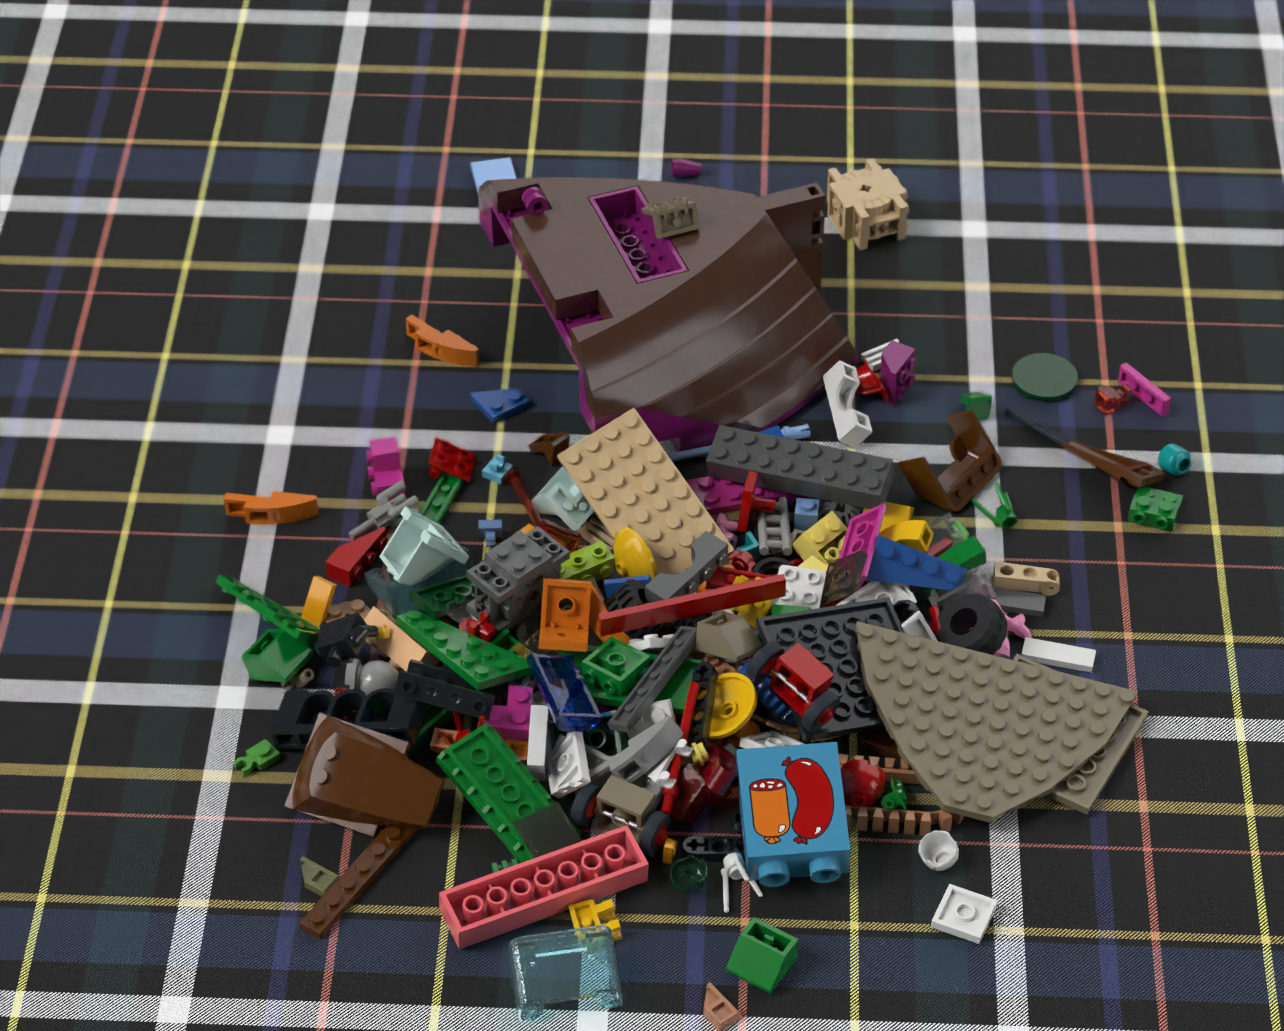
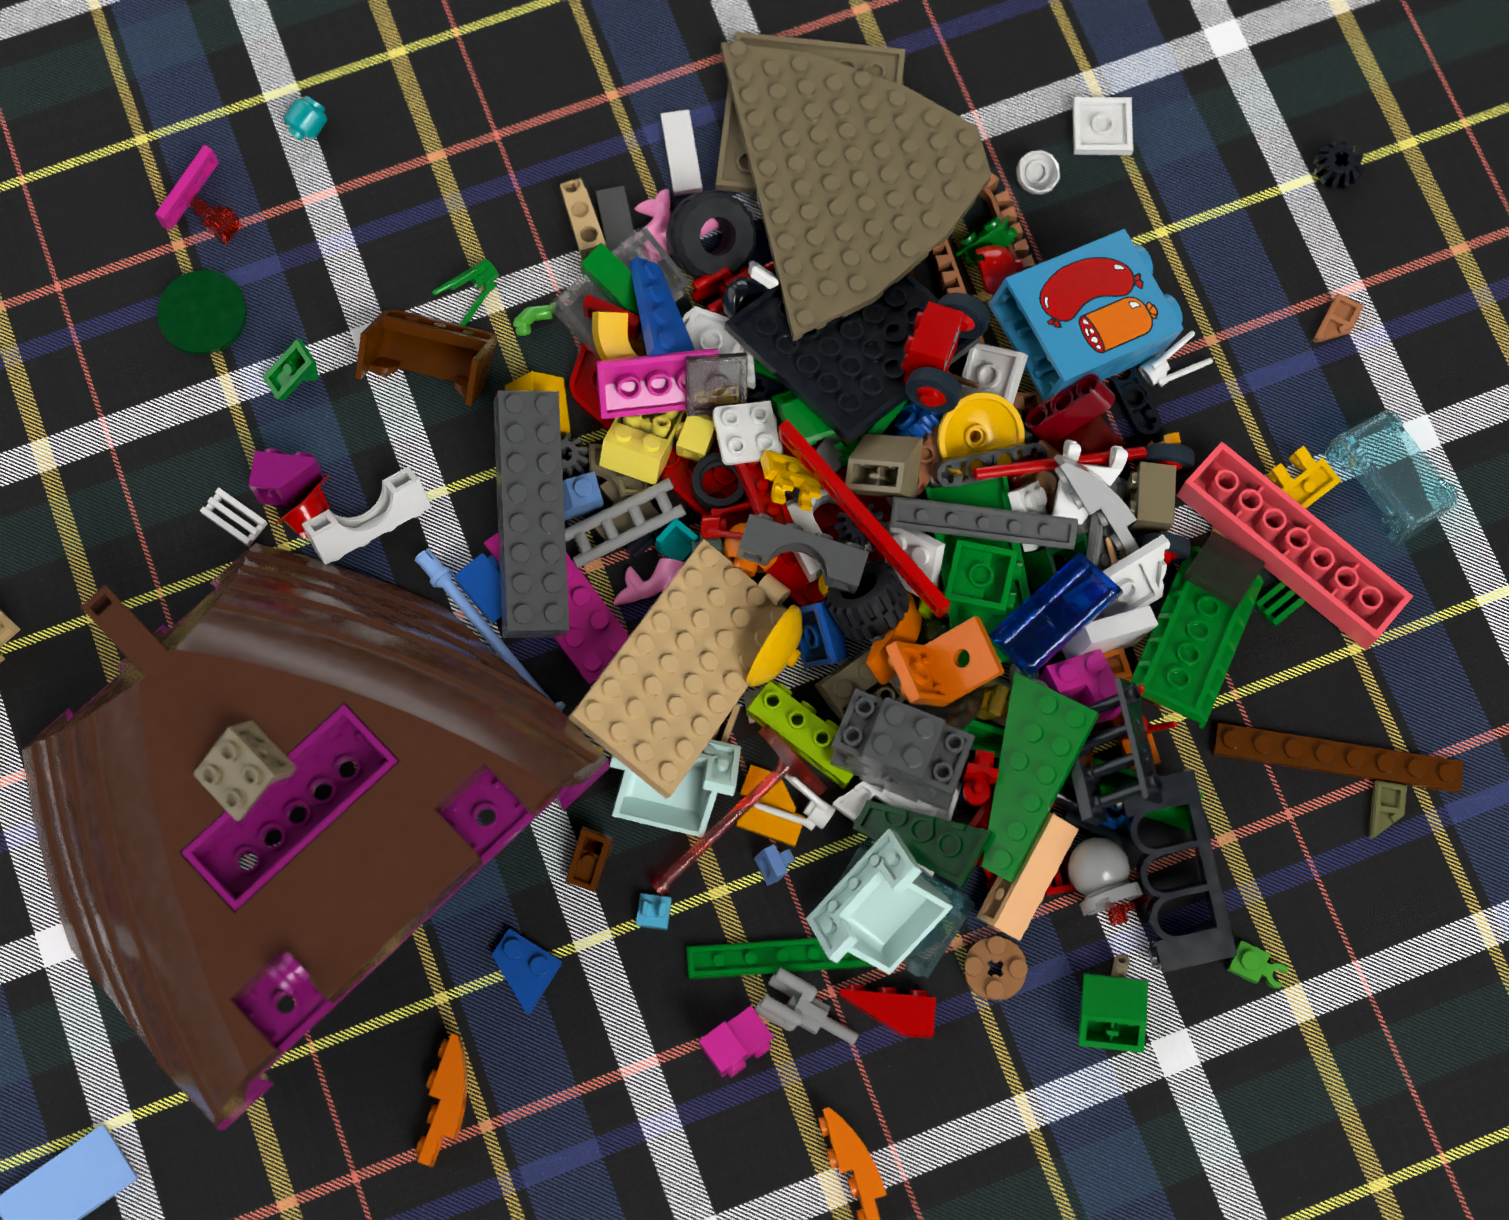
camera: 115 degrees left, 30 degrees up
green wing [215,574,320,645] -> none
reddish brown wedge [284,713,444,838] -> none
light orange tile [301,576,337,628] -> none
black torso [313,612,390,667] -> none
red hinge [428,437,476,482] -> none
clear green hair [669,855,708,894] -> none
light yellow plate [690,742,709,767] -> none
green slope [726,917,798,994] -> none
red tile [737,471,776,532] -> none
reddish brown plate [1005,407,1165,487] -> none
green plate [1128,486,1183,532] -> none

